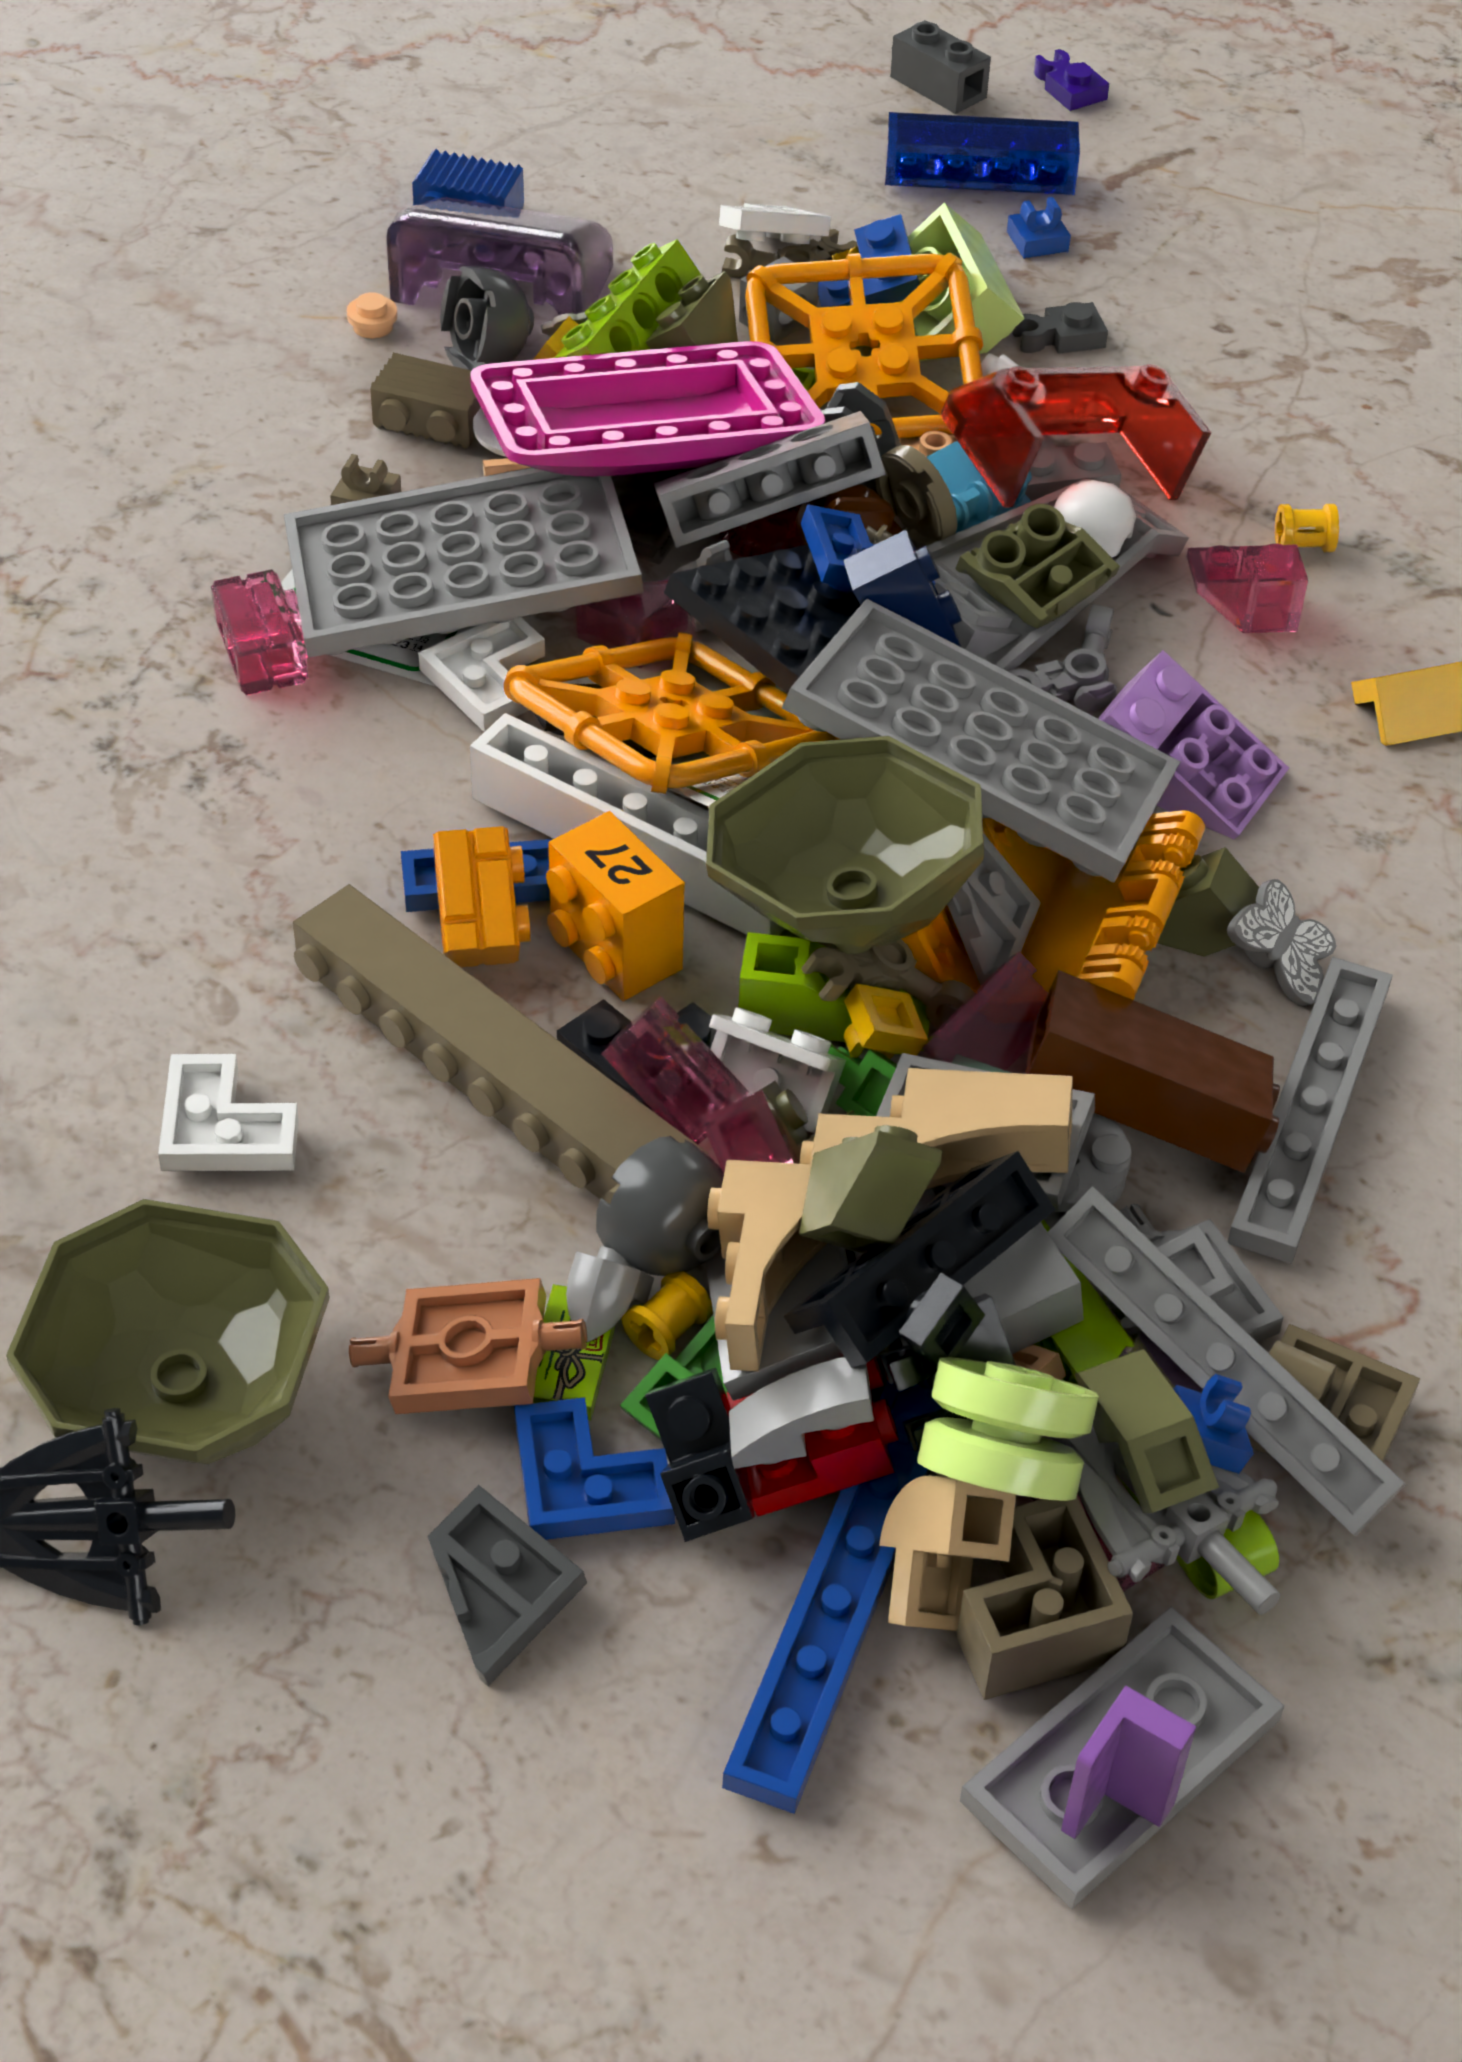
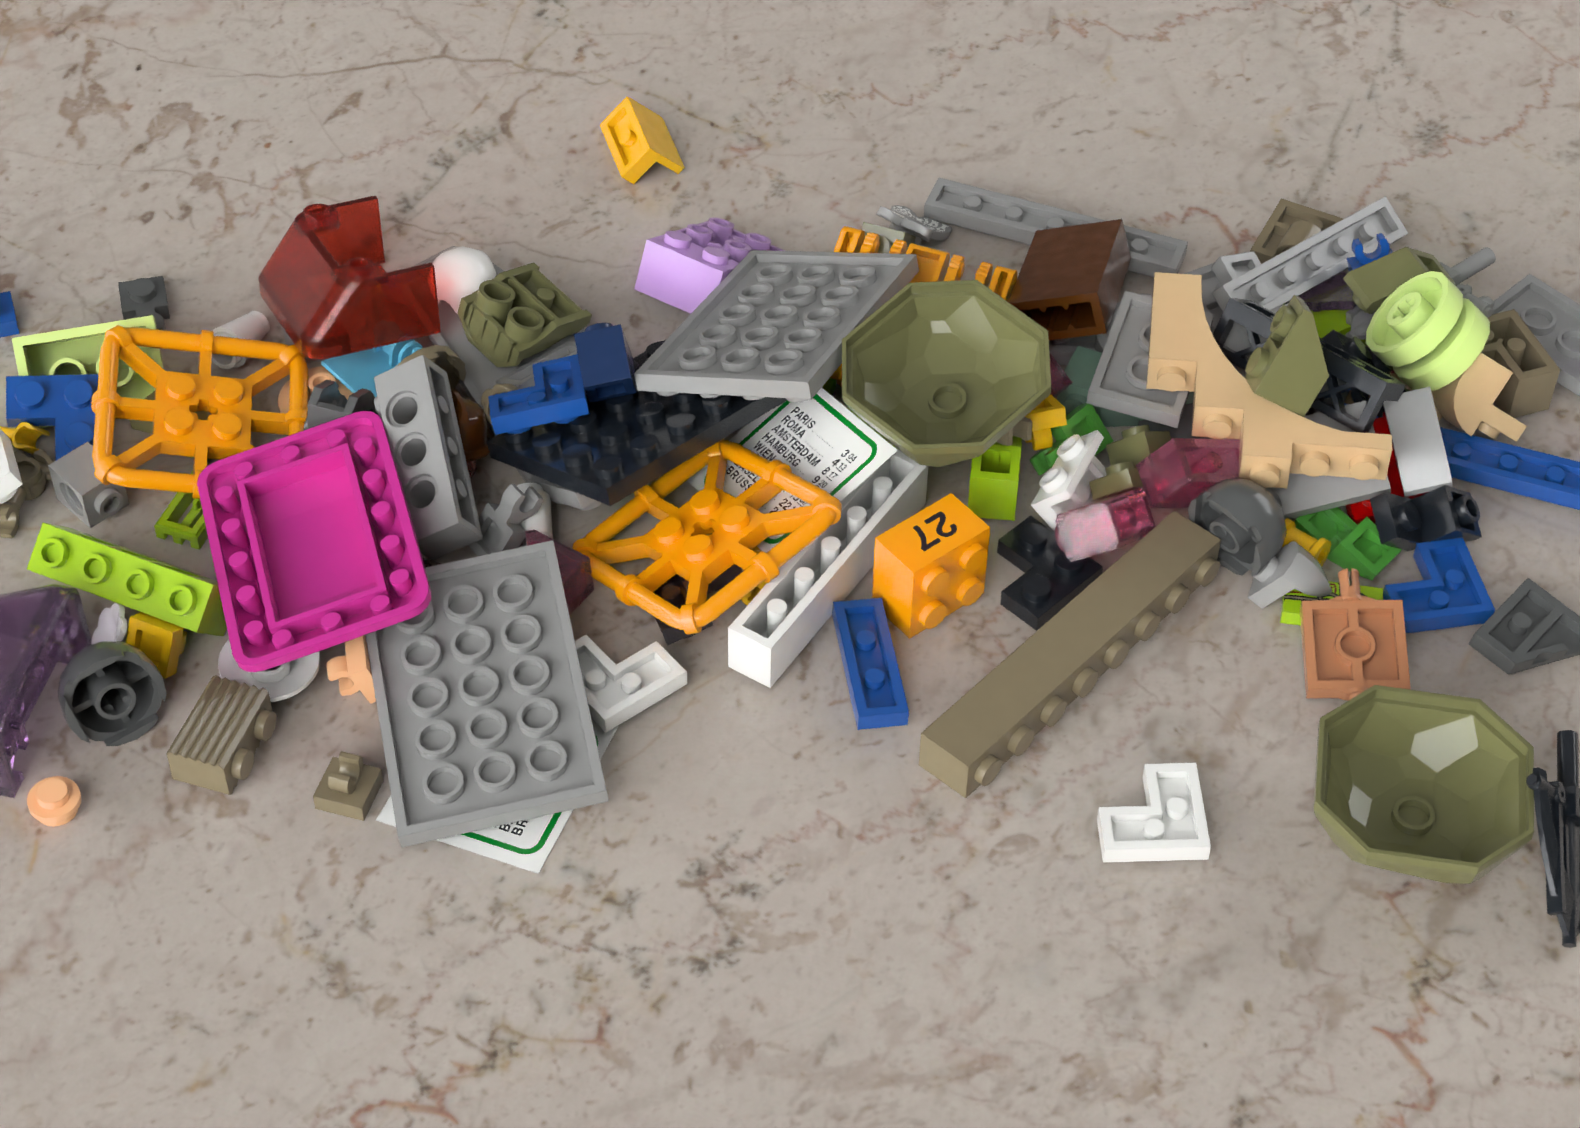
camera: 90 degrees left, 0 degrees up
clear pink brick [211,569,313,695] -> none
light orange brick [433,826,531,968] -> none
olive slope [646,271,738,349] -> none
black plate [899,1273,986,1370] -> none
light grey piece [1007,604,1117,713] -> none
clear pink slope [1186,544,1308,633] -> none
yellow bush [1275,504,1339,553] -> none

